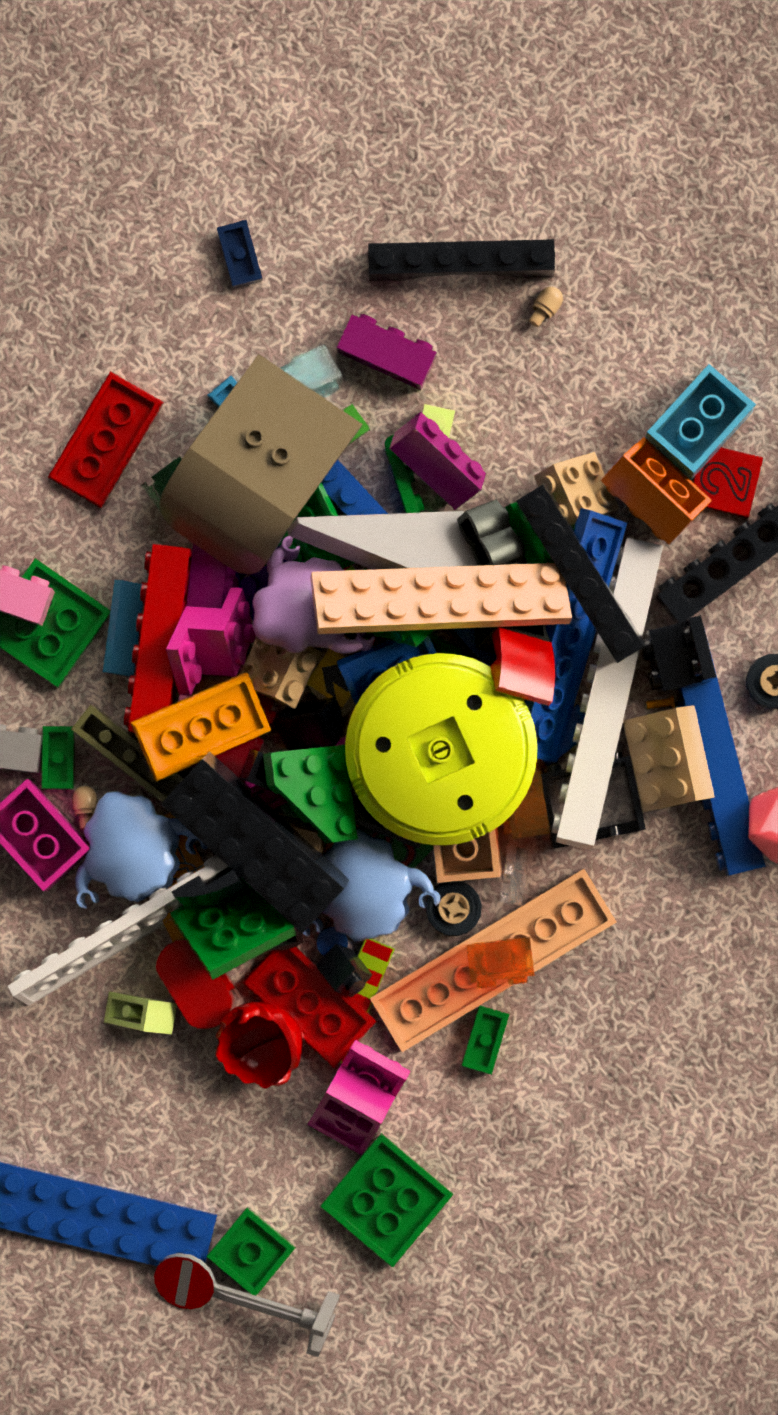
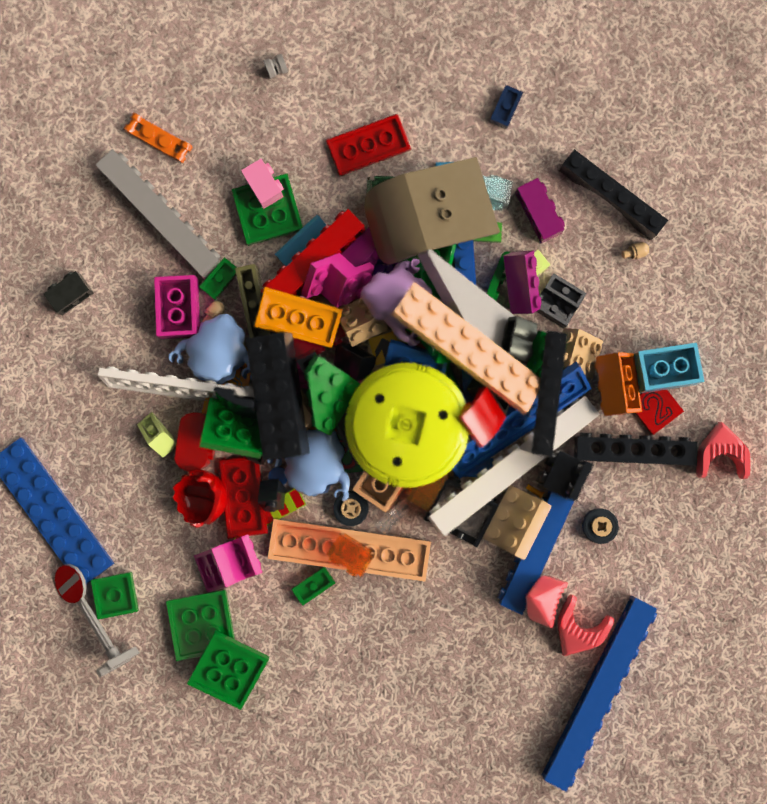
camera: 40 degrees right, 0 degrees up
none -> green plate [187,630,270,710]
none -> black slope [536,273,587,328]

